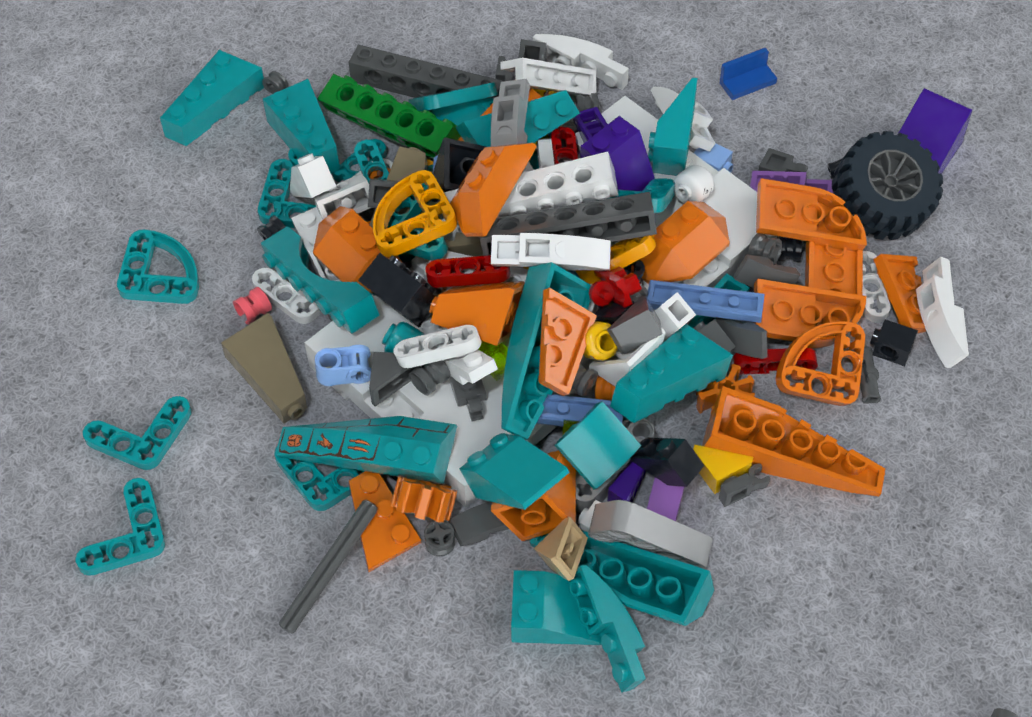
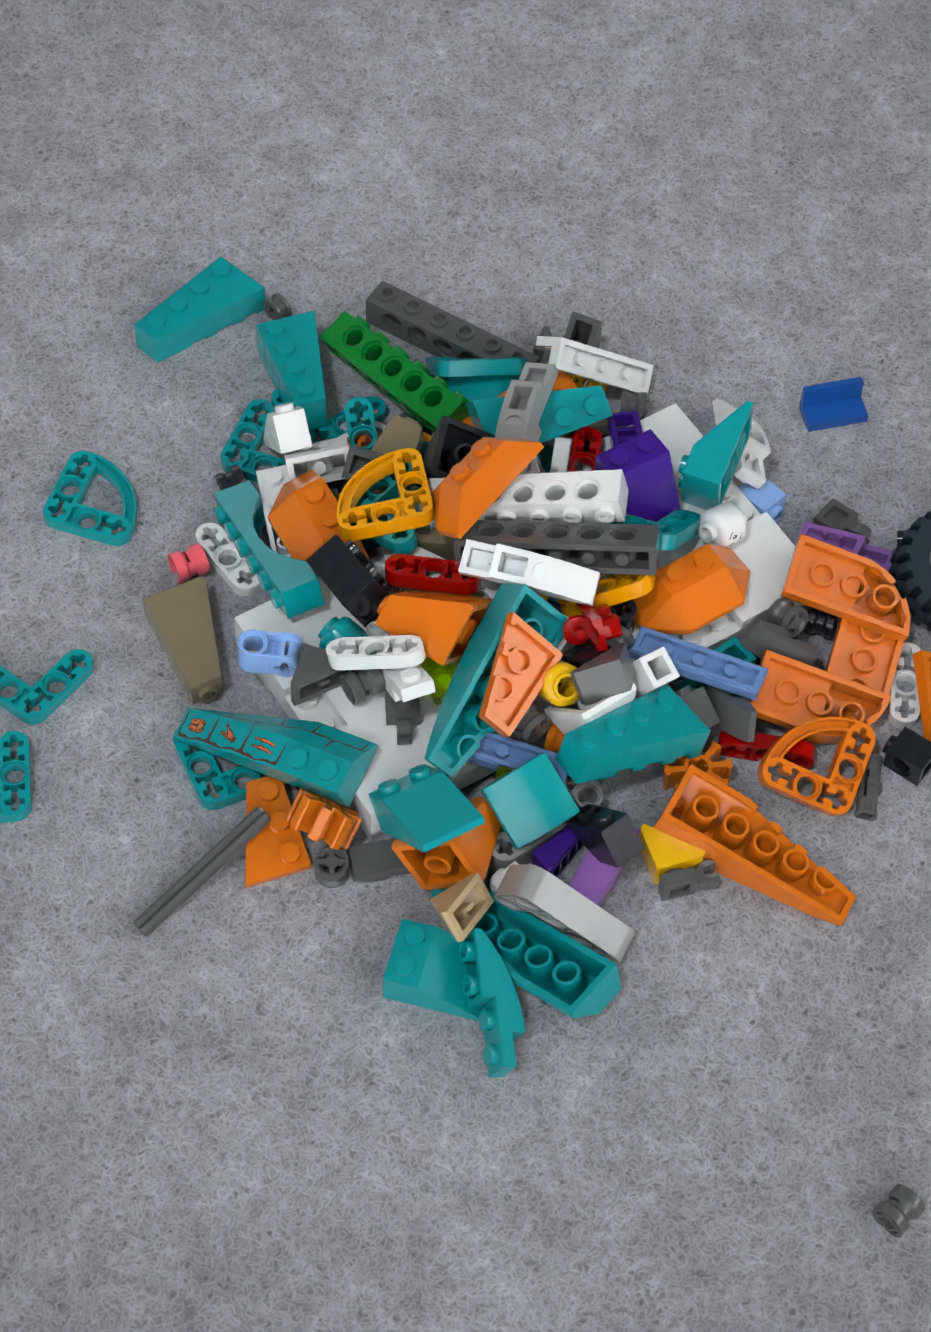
camera: 10 degrees right, 0 degrees up
white slope [533,34,629,90] -> none

